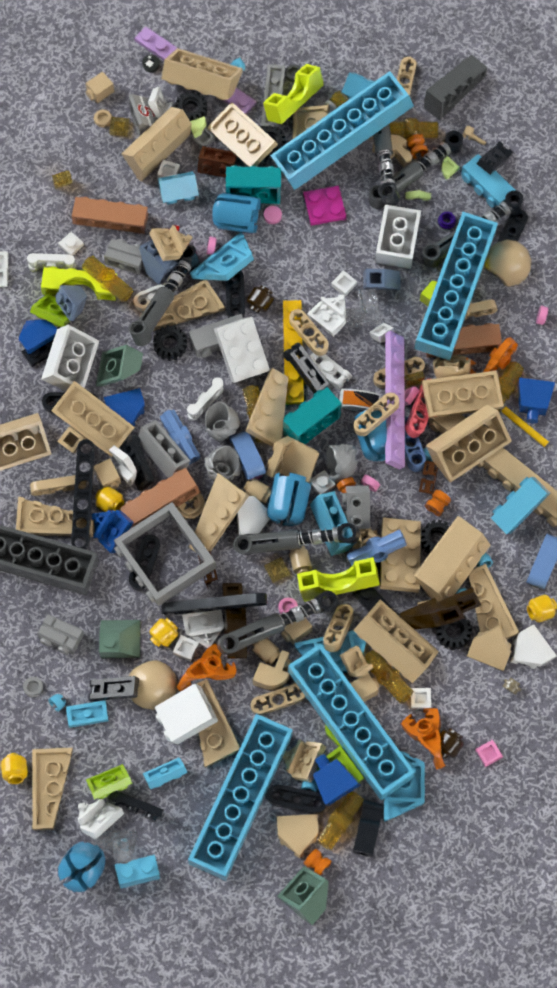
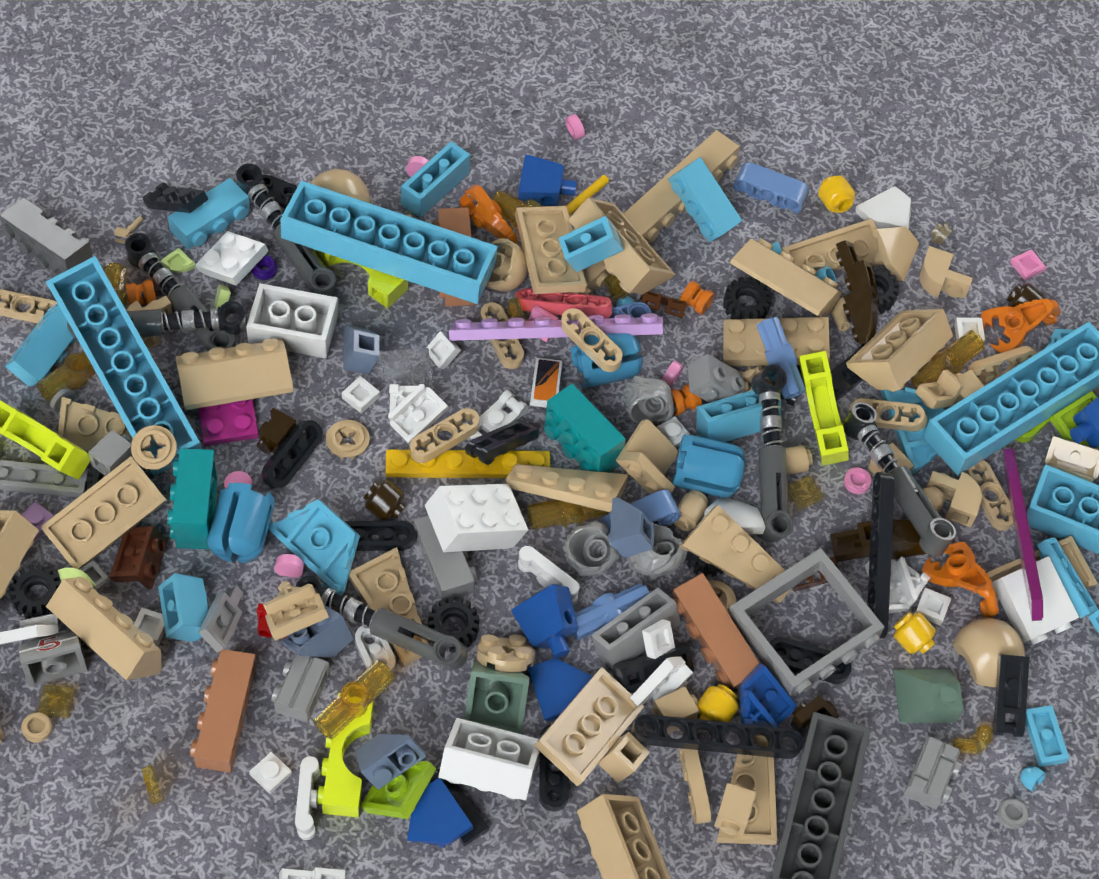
camera: 95 degrees left, 10 degrees down
none -> light grey brick [89,430,134,476]
none -> tan gear [131,425,177,470]
none -> tan slope [176,338,294,410]
none -> white plate [195,231,268,286]
none -> light grey hinge [198,585,243,652]
none -> dark brown brick [257,408,296,454]
none -> black plate [262,420,323,488]
none -> tan gear [326,420,370,460]
none -> medium azure brick [401,141,470,218]
none -> tan plate [476,634,535,672]
none -> blue torso [511,584,578,658]
none -> medium azure brick [558,216,624,272]
none -> sand blue slope [608,497,655,558]
none -> white plate [642,619,675,659]
none -> tan brick [714,783,756,835]
none -> dark brown bracket [790,695,839,732]
none -> tan brick [919,246,973,299]
none -> clear yellow arm [953,725,993,754]
none -> tan beam [967,346,1038,386]
none -> magenta tile [1003,448,1043,621]
none -> medium azure plate [1037,537,1099,618]

